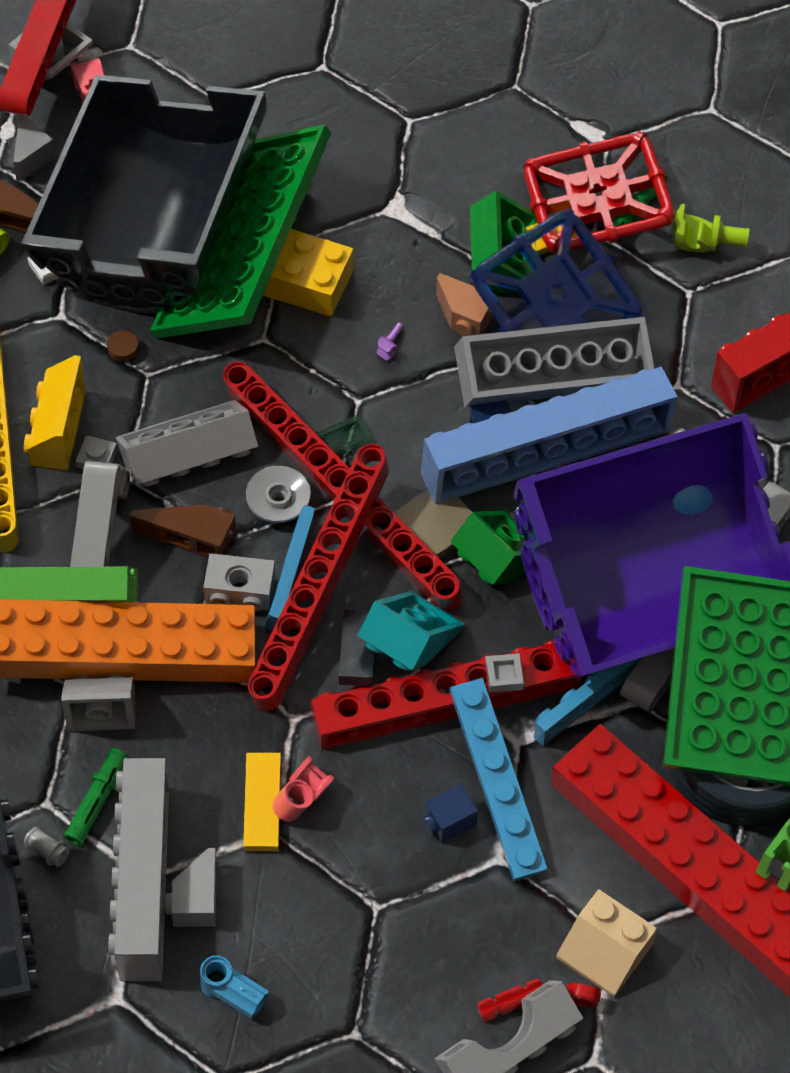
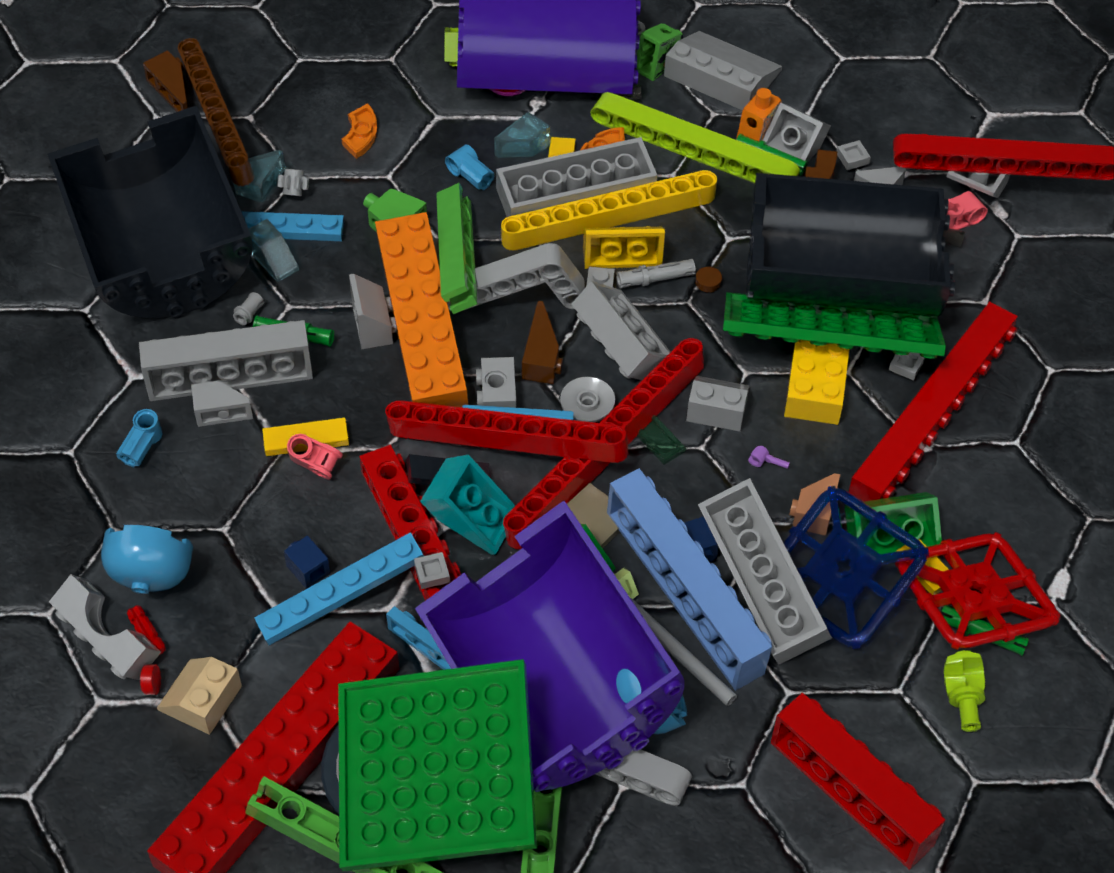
camera: 80 degrees right, 5 degrees down
none -> dark azure cylinder [101,525,193,594]
none -> light grey pin [616,259,696,289]
none -> light grey slope [686,376,750,431]
none -> red brick [848,302,1018,502]

